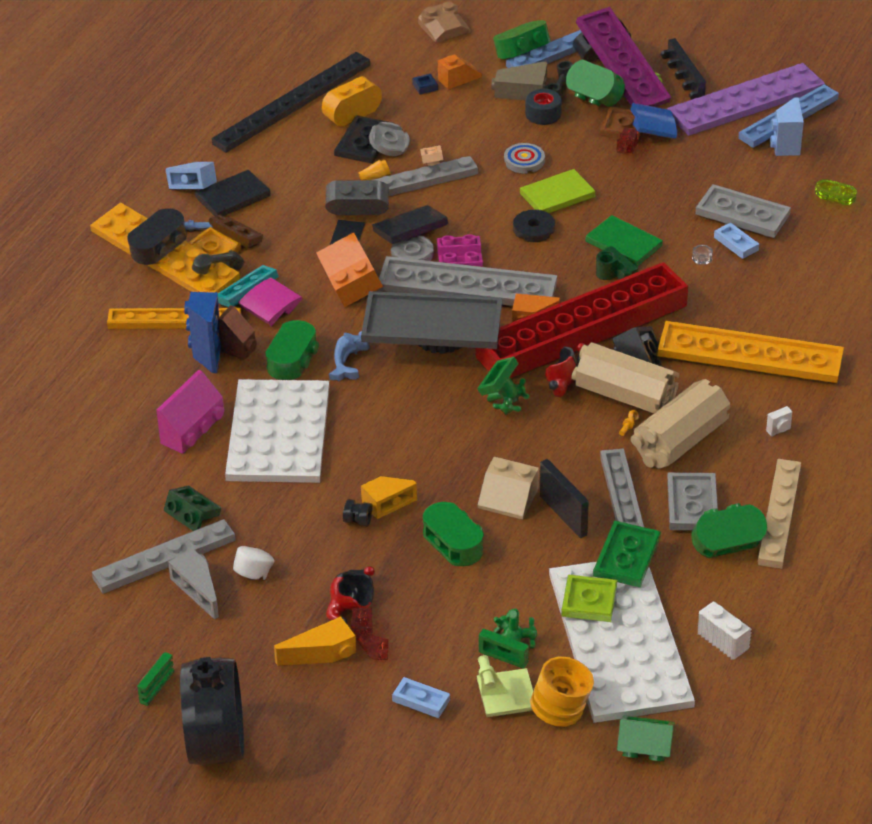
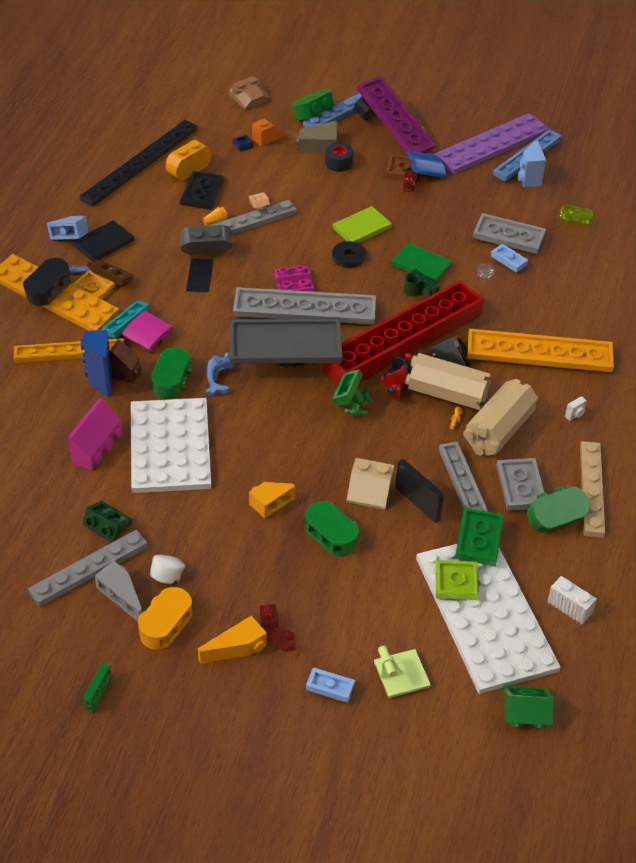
camera: 10 degrees left, 5 degrees up
black cylinder [180,657,244,766] -> none
pearl dark grey bar [192,250,244,274] -> none
orange slope [316,233,383,307] -> none
piece [326,566,375,624] -> none
black wheel [343,499,373,527] -> none
light grey tile [369,122,410,156] -> none
black tile [372,205,448,244] -> none
light grey tile [391,235,434,261] -> none
green piece [479,608,537,669] -> none
light grey tile [504,143,545,174] -> none
orange slope [512,293,560,322] -> none
light orange wheel [530,656,594,727] -> none
pearl dark grey bar [545,61,573,96] -> none
green brick [566,59,625,107] -> none
black hinge [660,38,706,100] -> none
none -> light orange brick [138,587,193,650]

